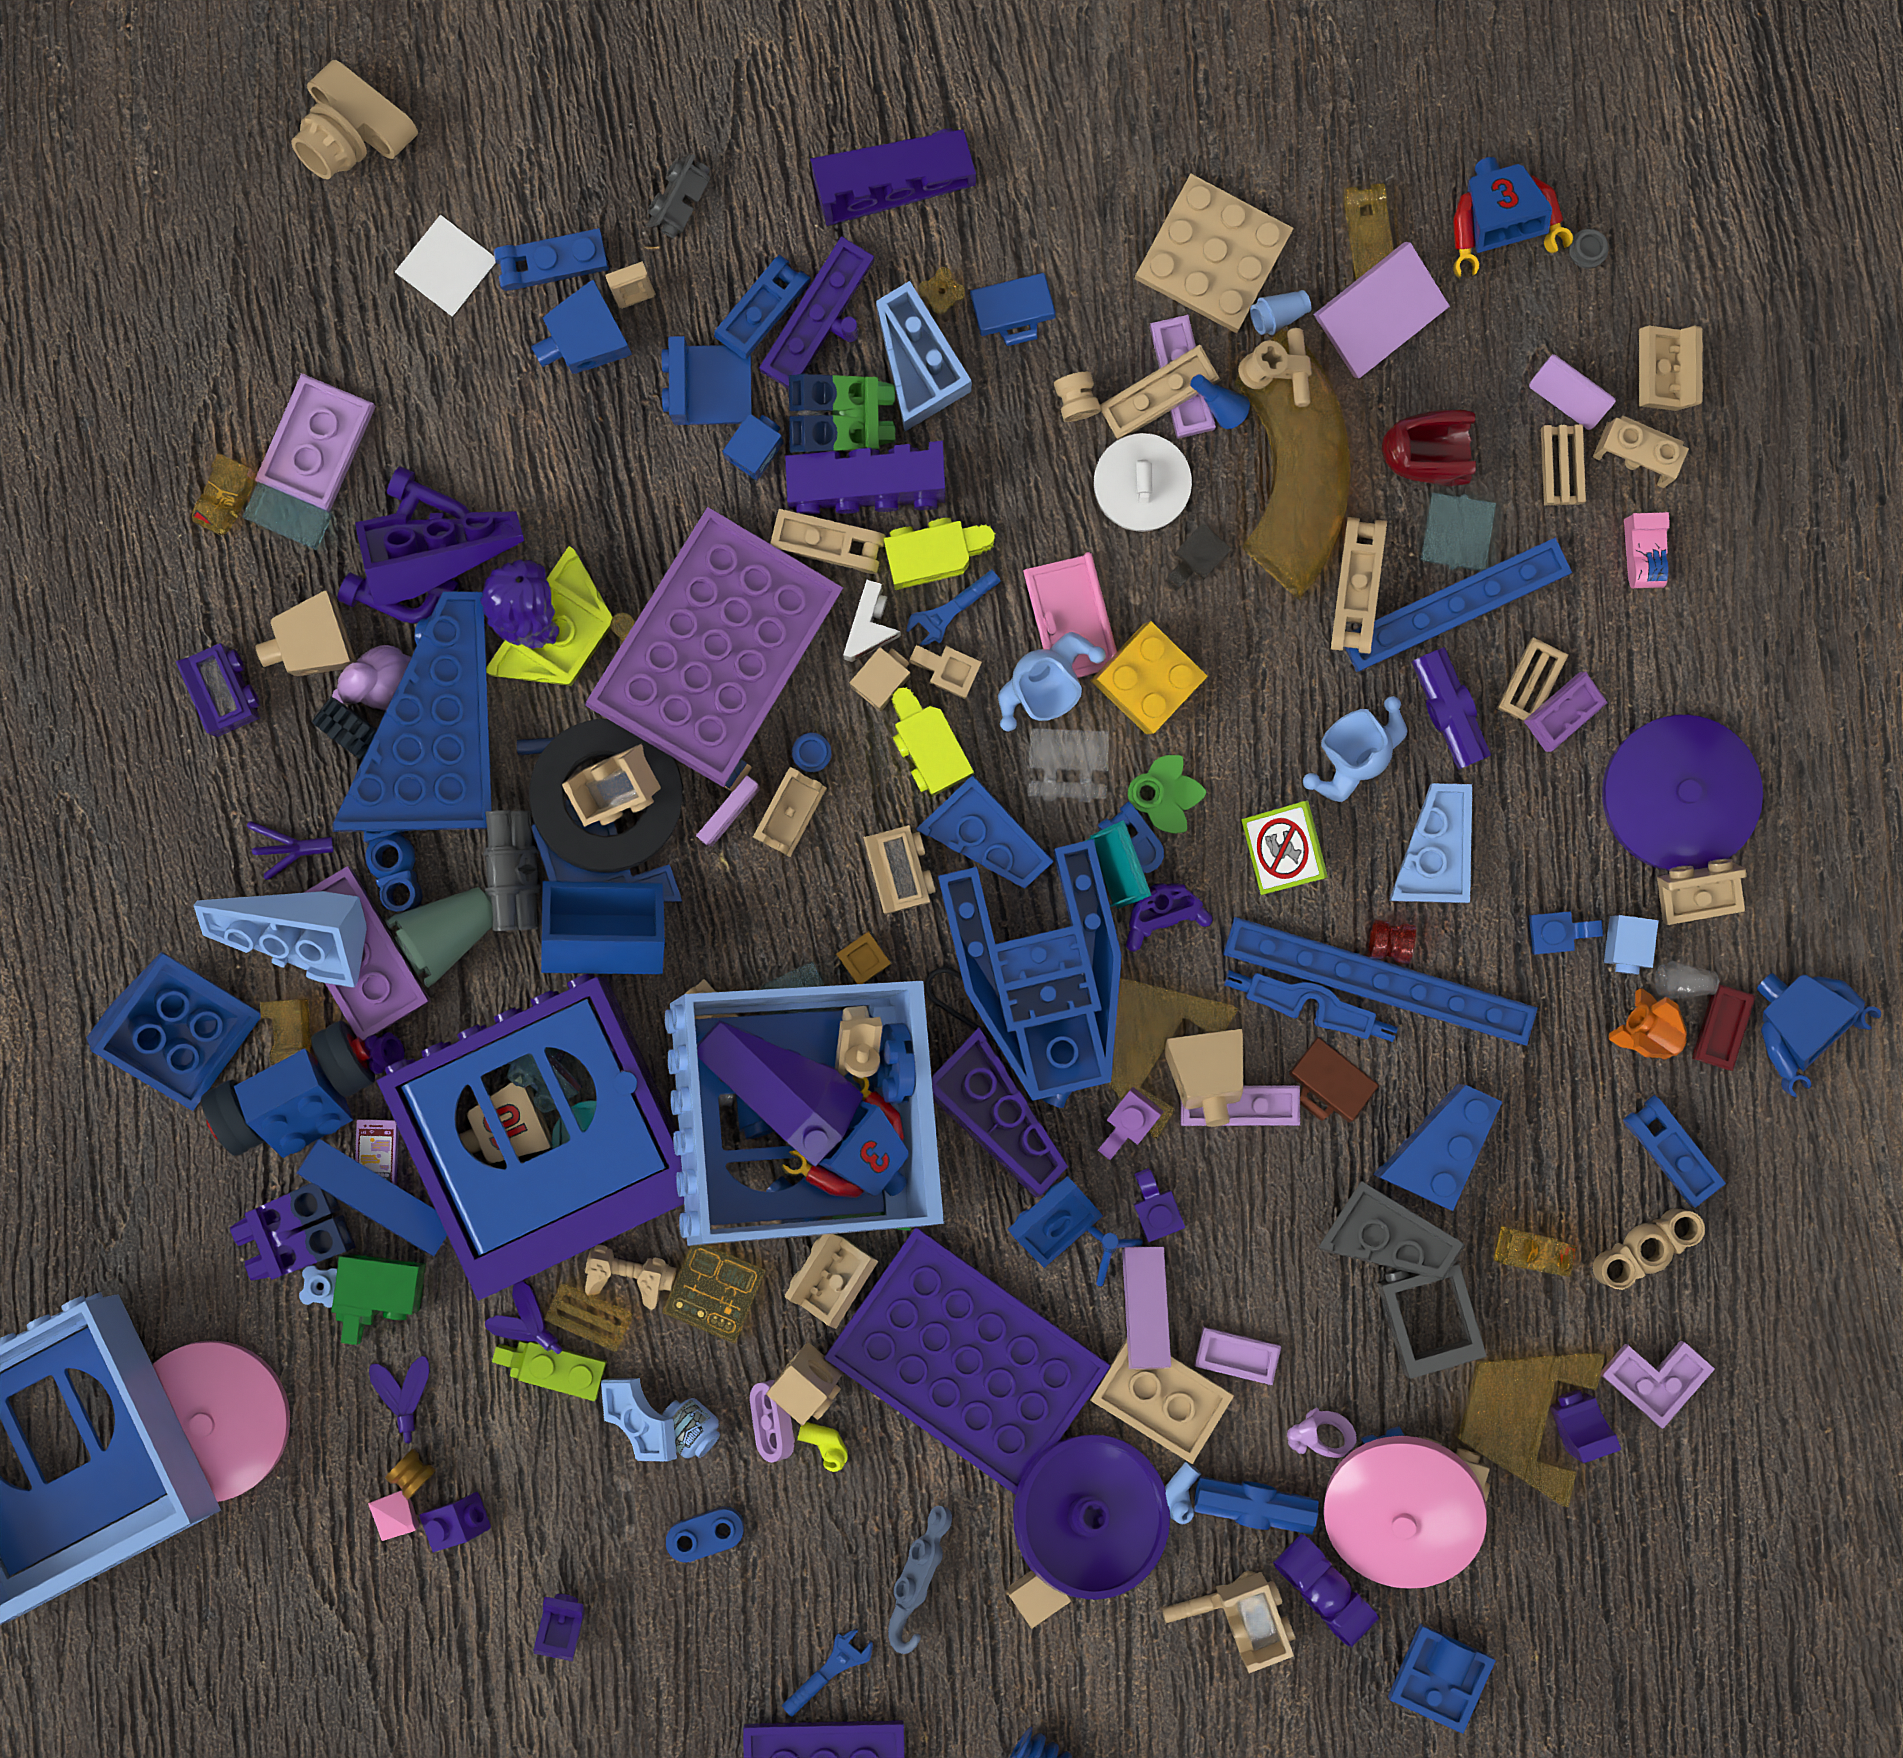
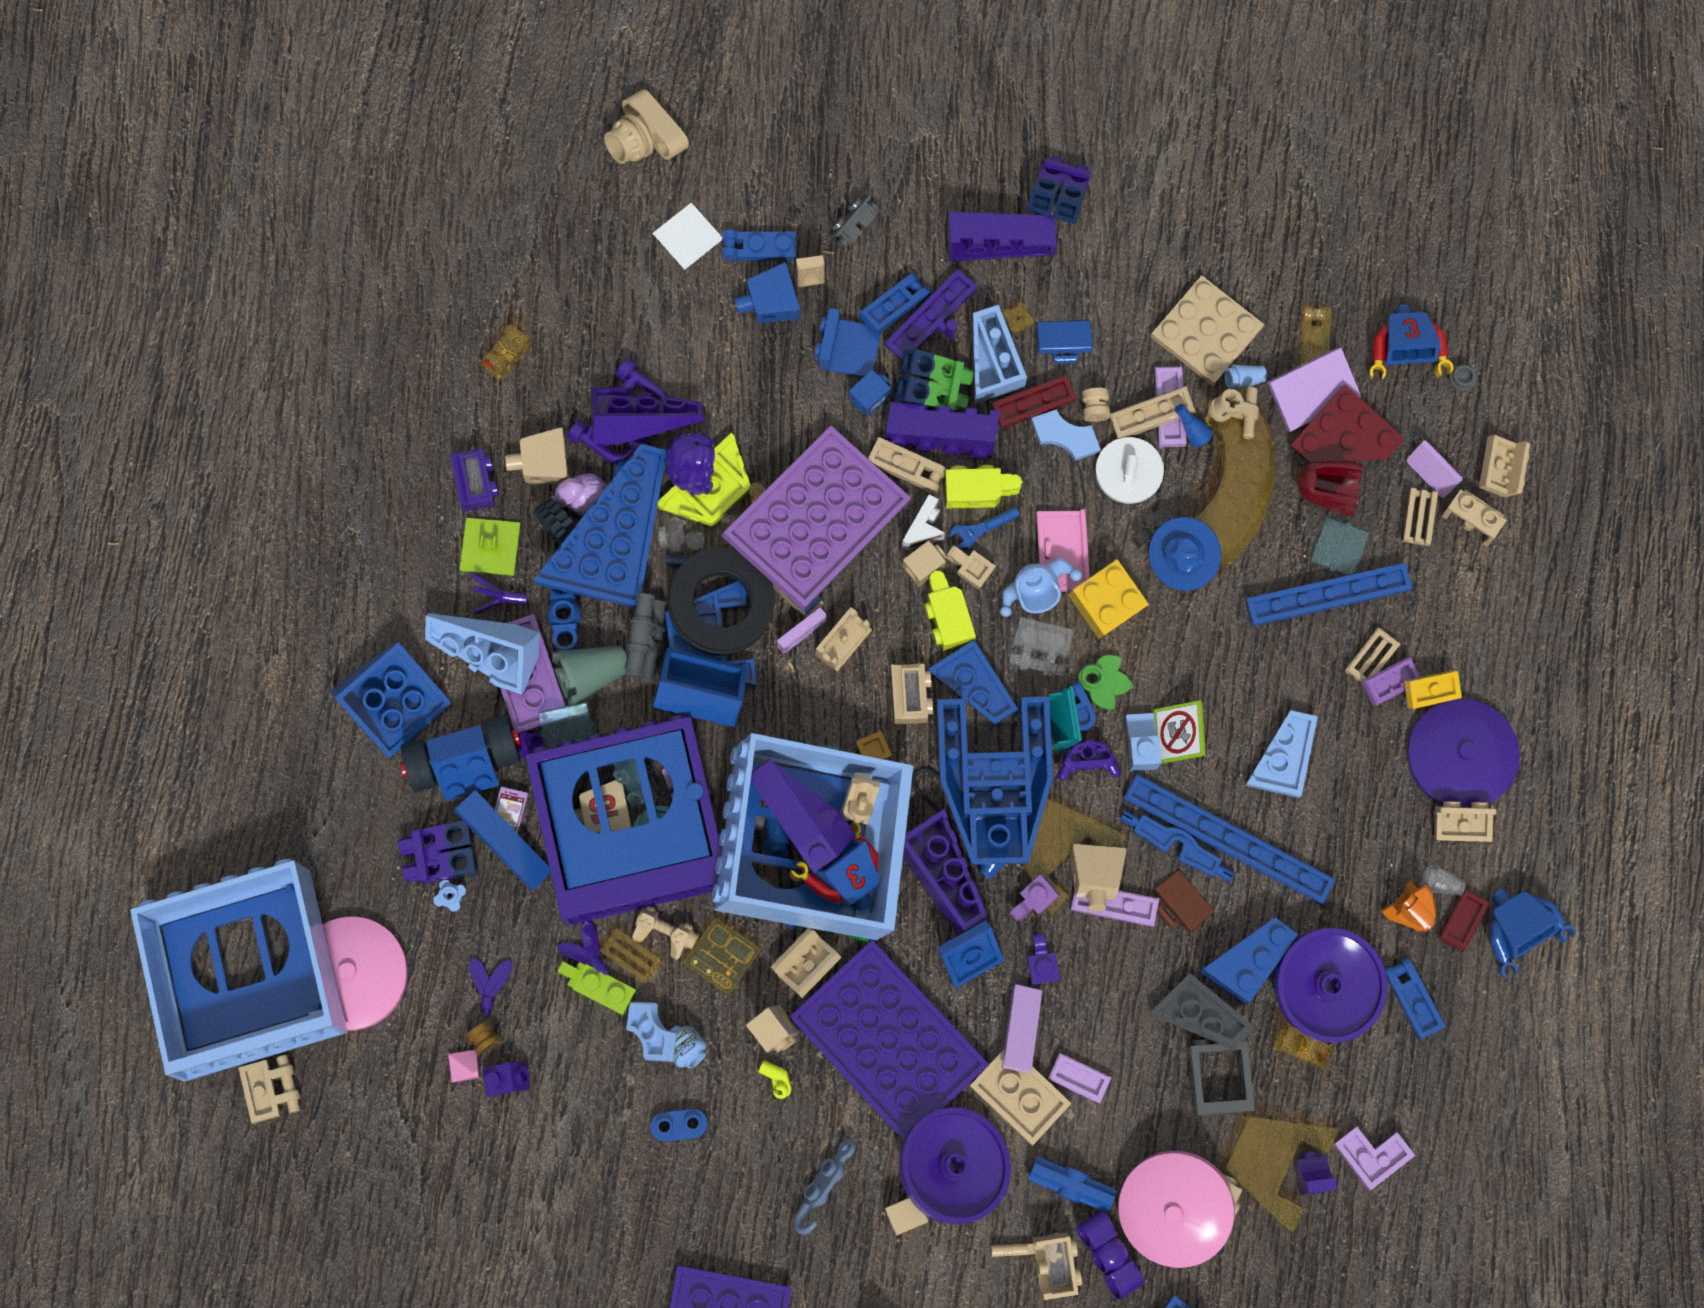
camera: 10 degrees right, 10 degrees down
clear light blue plate [242,482,333,551] -> none
lavender tile [255,373,376,513] -> none
clear yellow leg [260,999,311,1065] -> none
green hinge [331,1253,426,1345] -> none
dark purple bracket [533,1594,585,1661] -> none
tan window [562,744,661,826] -> none
lavender plate [750,1380,795,1463] -> none
blue piece [782,1628,873,1717] -> none
blue plate [792,733,832,772] -> none
blue plate [872,1023,915,1104] -> none
blue plant [1087,1225,1143,1286] -> none
light blue arm [1165,1461,1201,1524] -> none
lavender piece [1287,1408,1356,1458] -> none
light blue piece [1303,696,1408,802] -> none
tan plate [1331,517,1387,654] -> none
clear red wheel [1368,919,1416,964] -> none
dark purple piece [1412,647,1491,770] -> none
blue plate [1529,911,1603,955] -> none
tan piece [1593,1208,1705,1289] -> none
light blue brick [1604,915,1659,975] -> none
bright pink leg [1624,512,1670,589] -> none
none -> tan plate [238,1055,301,1124]
none -> lime piece [460,518,521,576]
none -> clear light blue piece [539,702,594,750]
none -> clear animal [658,518,704,553]
none -> dark red plate [991,375,1077,430]
none -> dark blue hips [1027,156,1092,225]
none -> light blue tile [1031,409,1101,461]
none -> light blue arch [1125,713,1161,771]
none -> blue hat [1149,517,1222,591]
none -> dark purple dish [1275,928,1388,1042]
none -> dark red plate [1289,385,1405,464]
none -> yellow plate [1404,670,1462,709]

